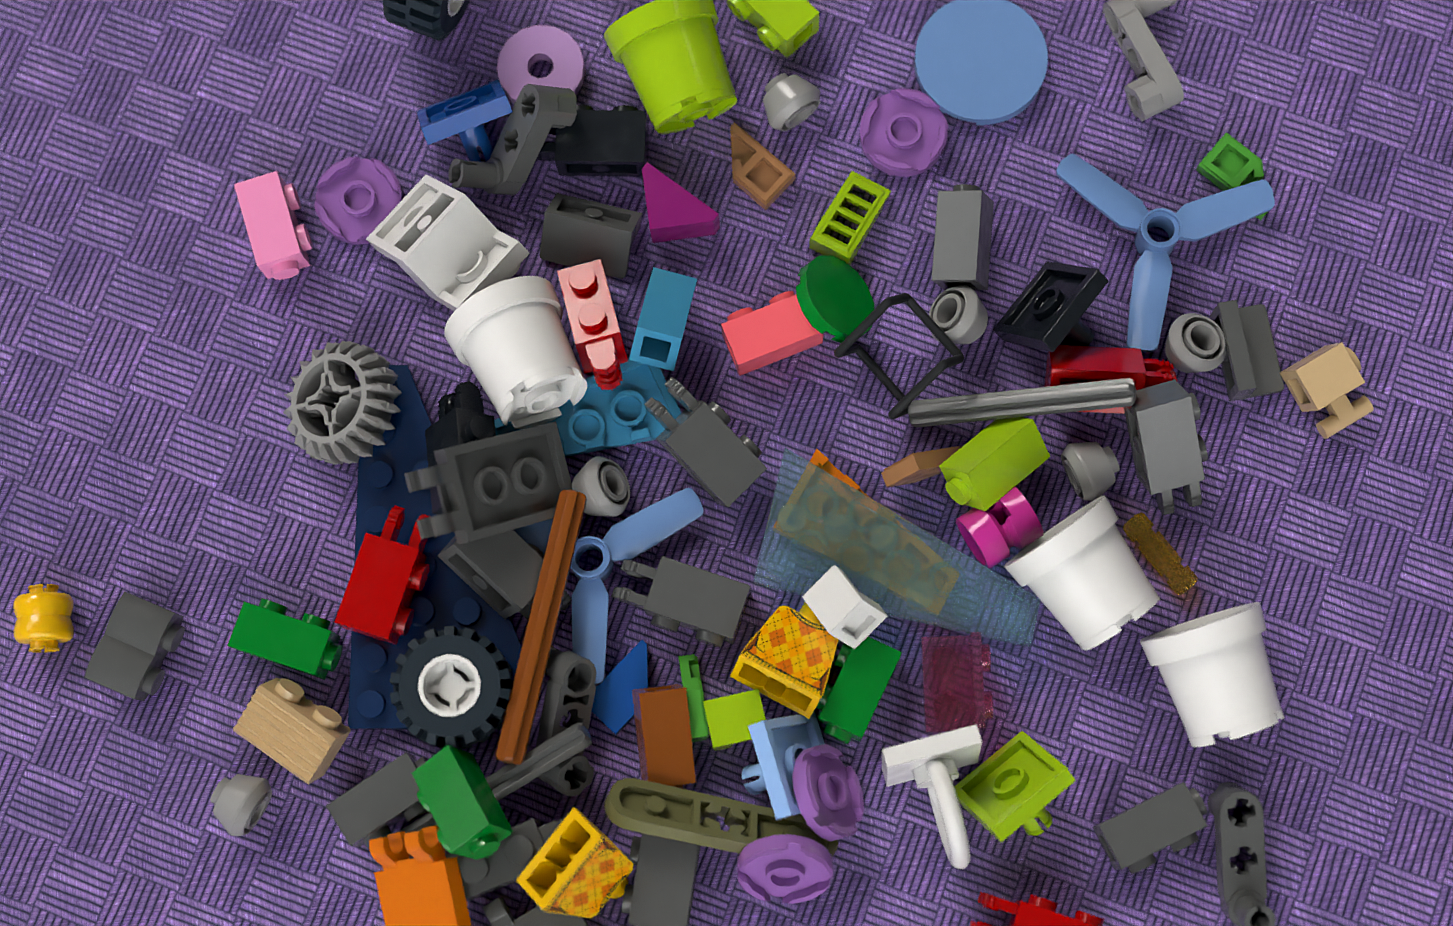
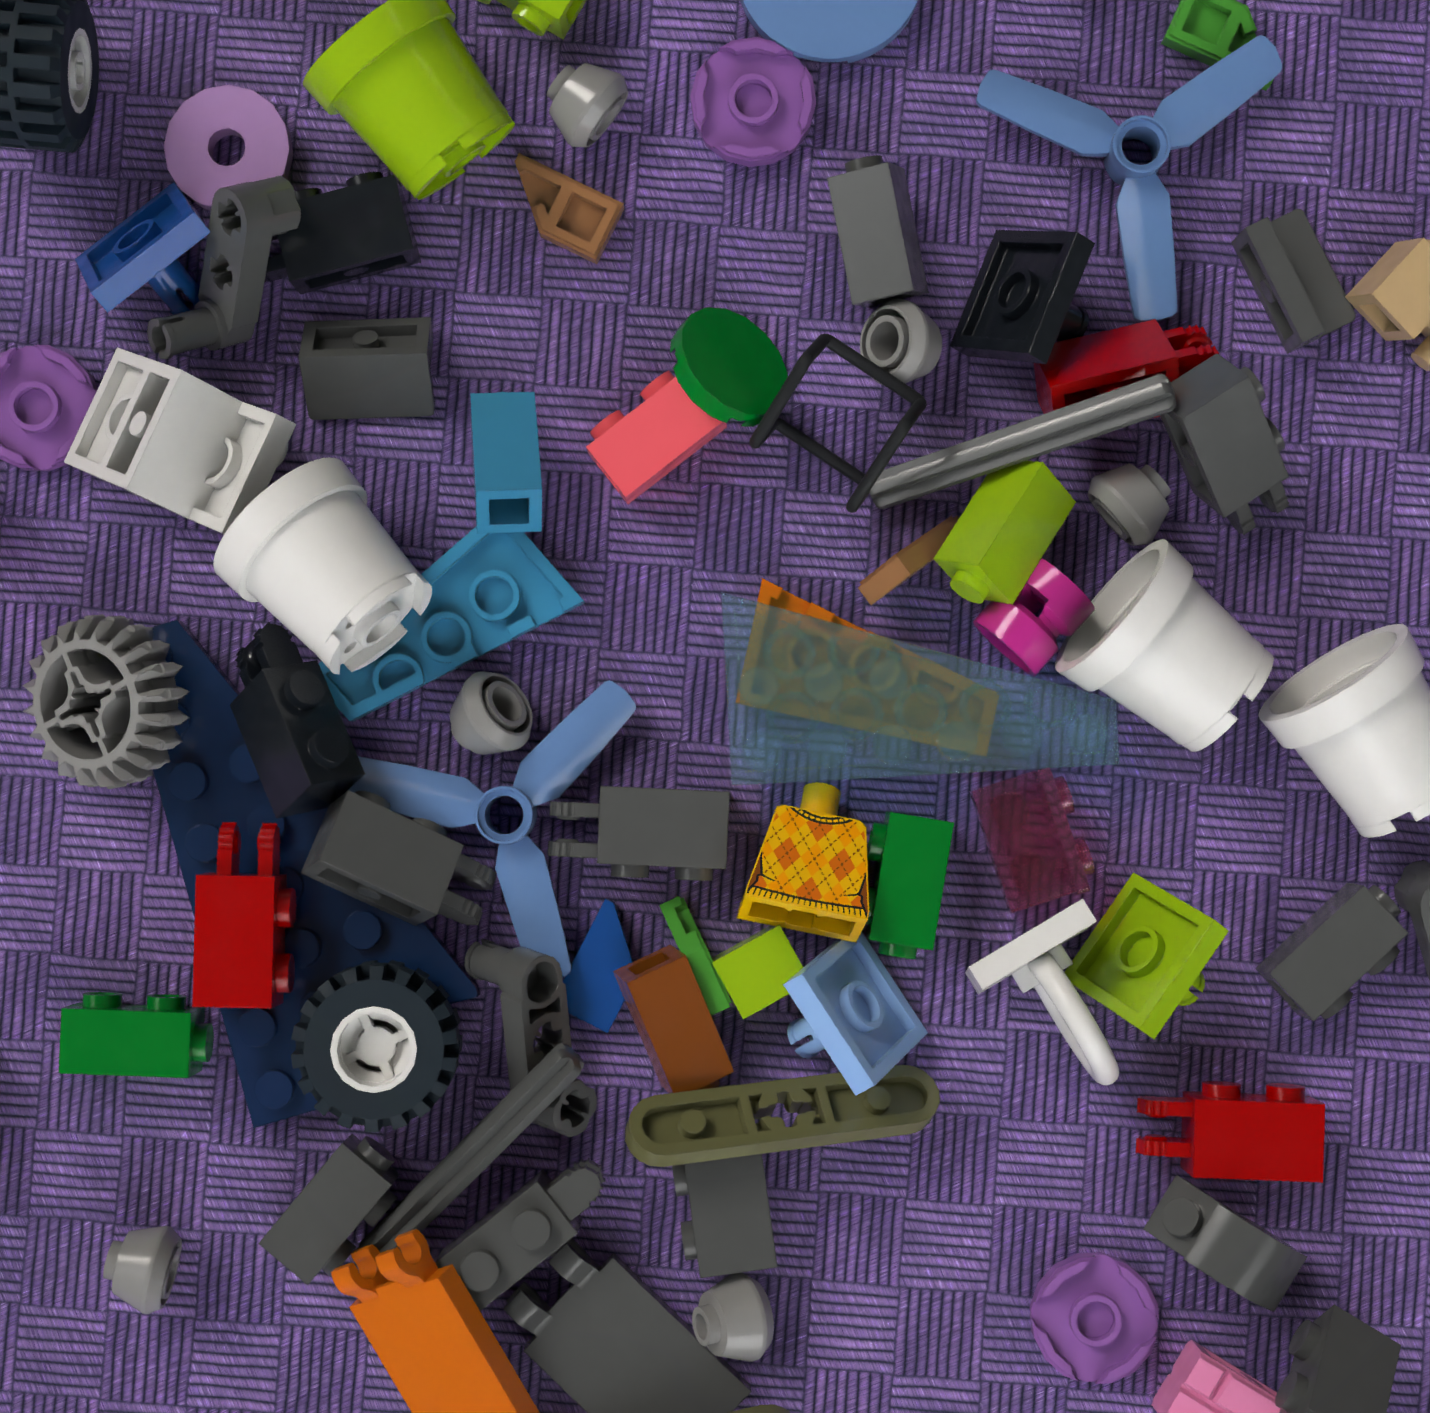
camera: 20 degrees left, 10 degrees up
tan brick [233,678,351,785] -> none
dark grey tile [405,421,572,544] -> none
green brick [411,745,513,860] -> none
dark orange axle [496,490,587,765] -> none
yellow torso [516,807,634,918] -> none
hinge [557,259,628,391] -> none
magenta slope [642,162,720,243] -> none
dark grey hinge [644,377,767,507] -> none
medium lavender tile [738,835,833,904] -> none
medium lavender tile [792,744,864,841] -> none
white panel [802,566,888,649] -> none
lime slope [809,171,891,265] -> none
clear yellow axle [1123,512,1198,595] -> none
light grey cone [1165,313,1226,373] -> none

